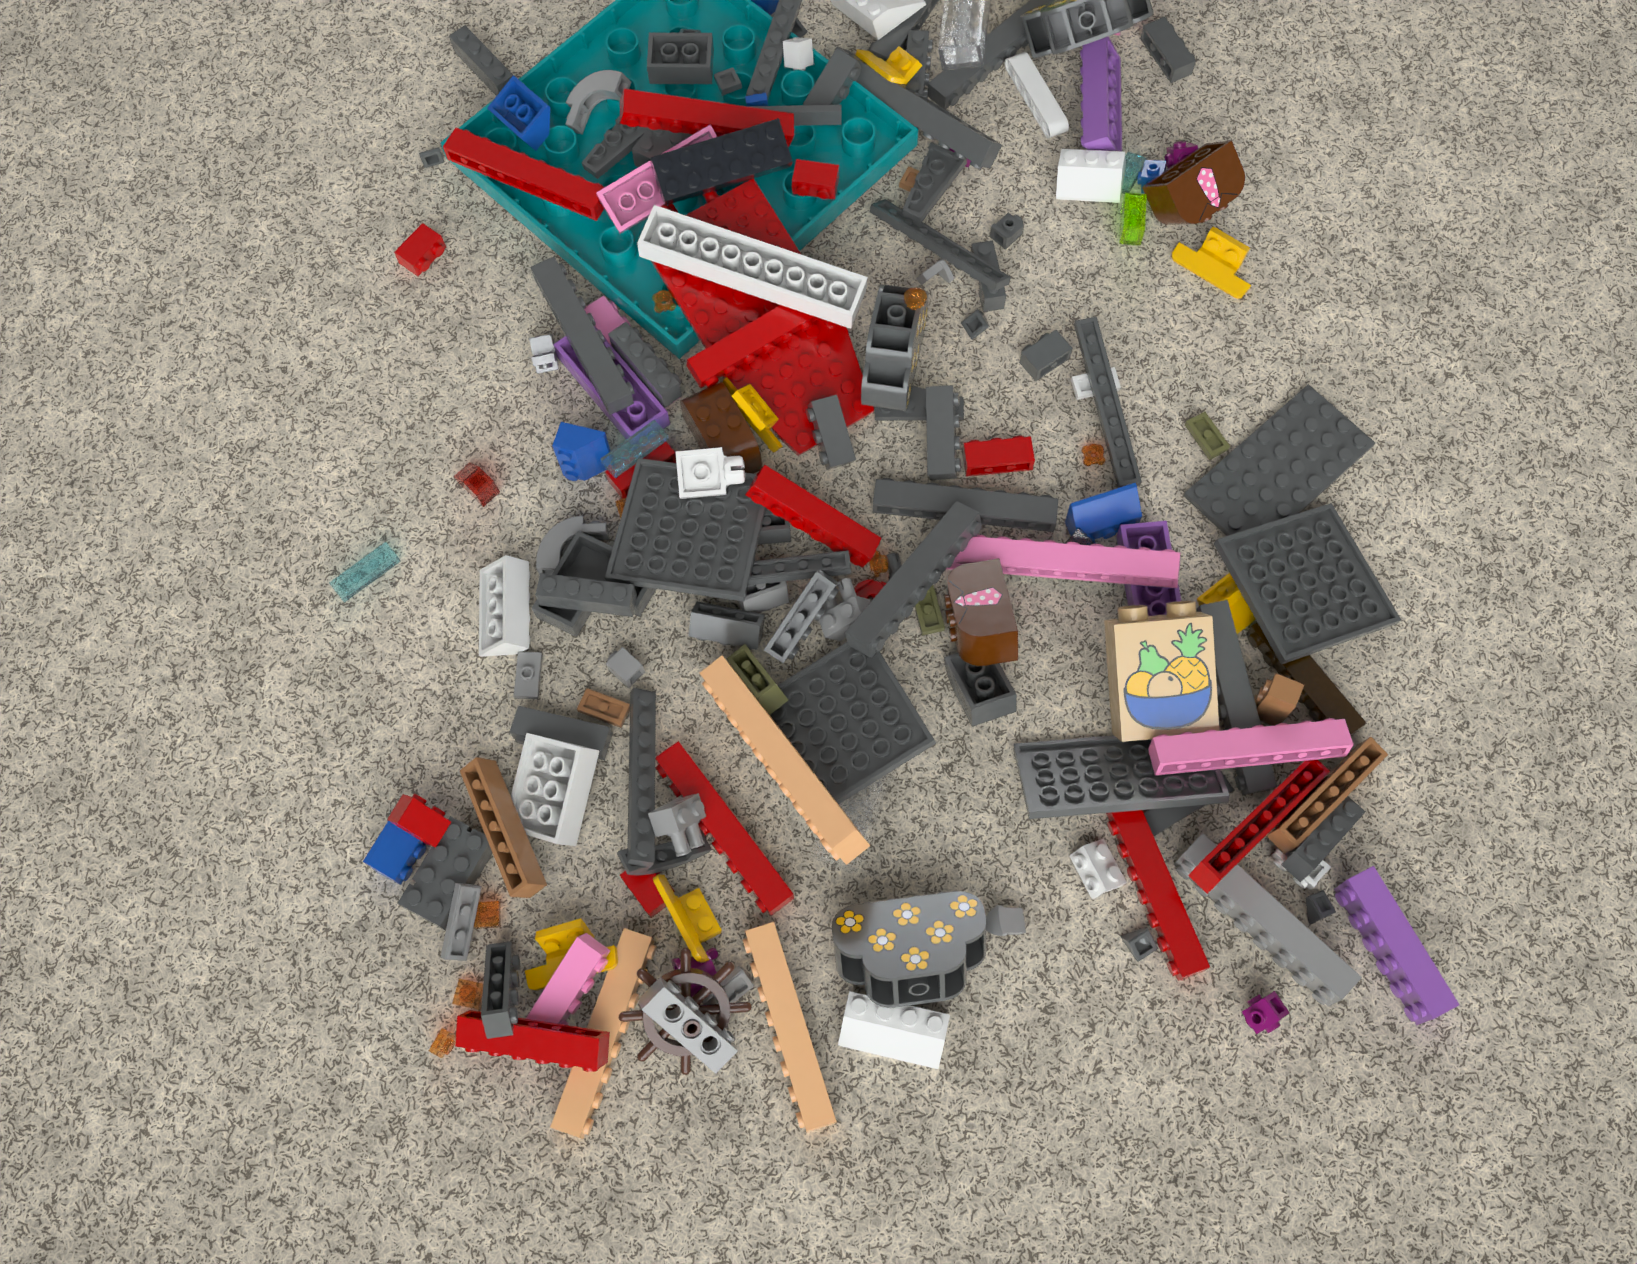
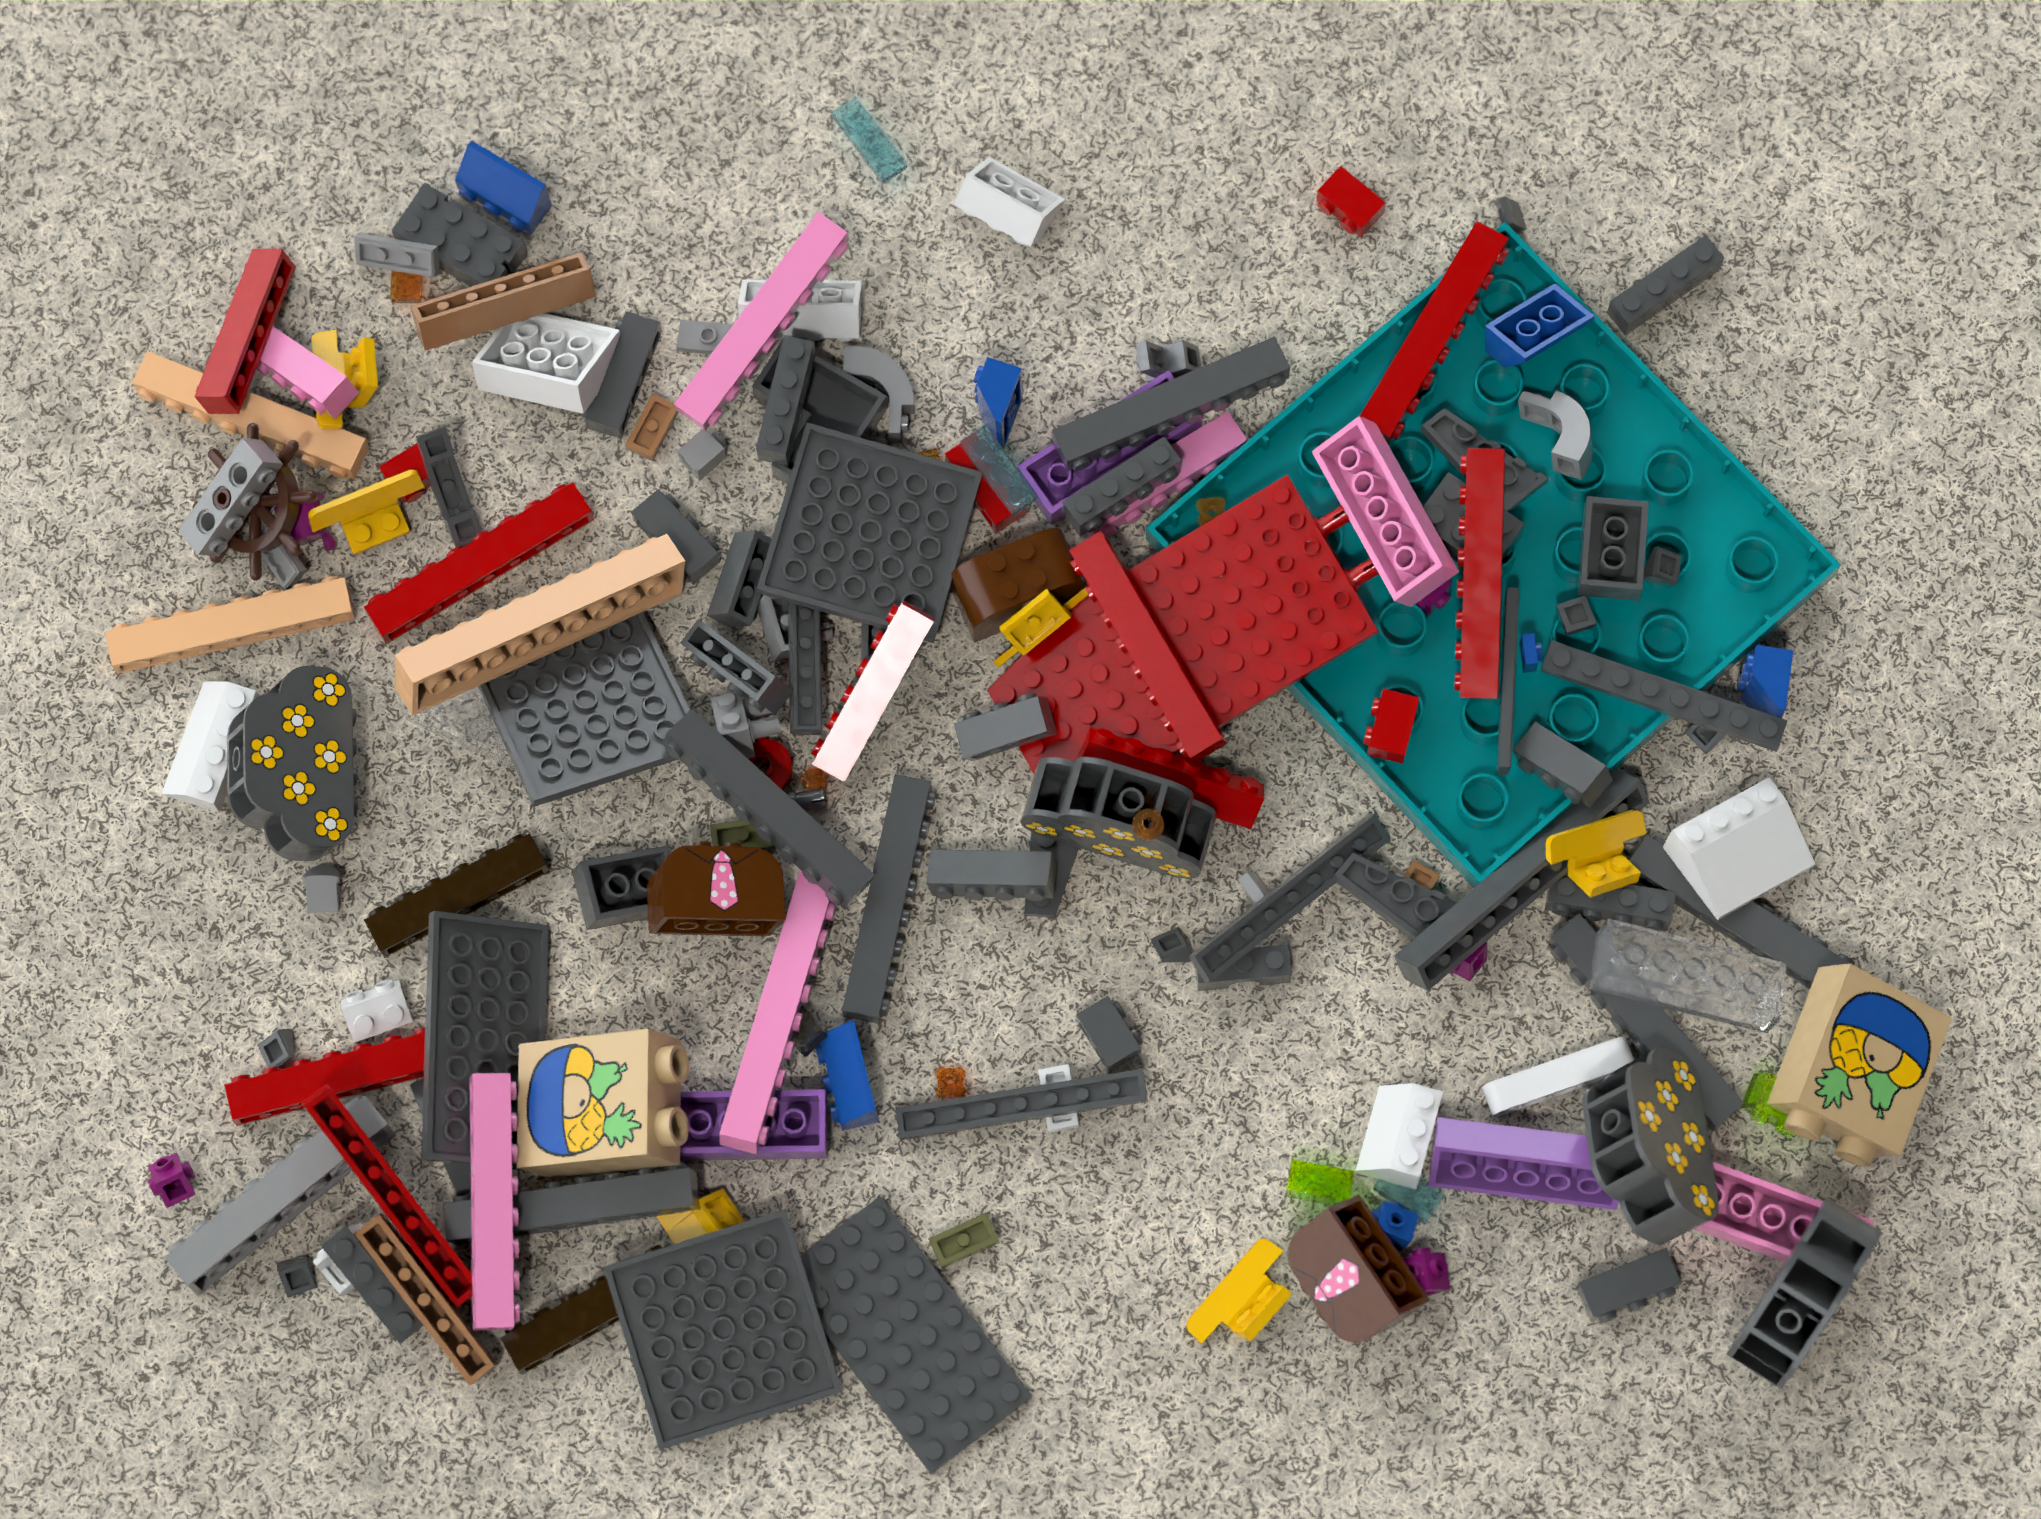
camera: 95 degrees right, 5 degrees up
red brick [387,794,451,848] -> none
clear orange plate [428,1028,456,1058] -> none
clear orange plate [452,979,483,1010] -> none
clear red slope [453,462,500,507] -> none
dark grey brick [481,941,521,1039] -> none
dark grey plate [627,688,656,867] -> none
white brick [637,205,868,329] -> none
light grey brick [648,793,706,857] -> none
black brick [650,118,793,206] -> none
white plate [676,447,745,499] -> none
olive brick [726,644,788,715] -> none
white brick [783,37,814,71] -> none
red brick [962,435,1035,477] -> none
dark grey brick [990,212,1024,250] -> none
medium nougat brick [1254,673,1304,726] -> none
medium lavender brick [1334,866,1460,1025] -> none
none -> dark brown brick [364,833,549,958]
none -> dark grey brick [631,489,720,585]
none -> bright pink brick [674,212,850,431]
none -> white slope [954,157,1065,247]
none -> red brick [1077,727,1264,829]

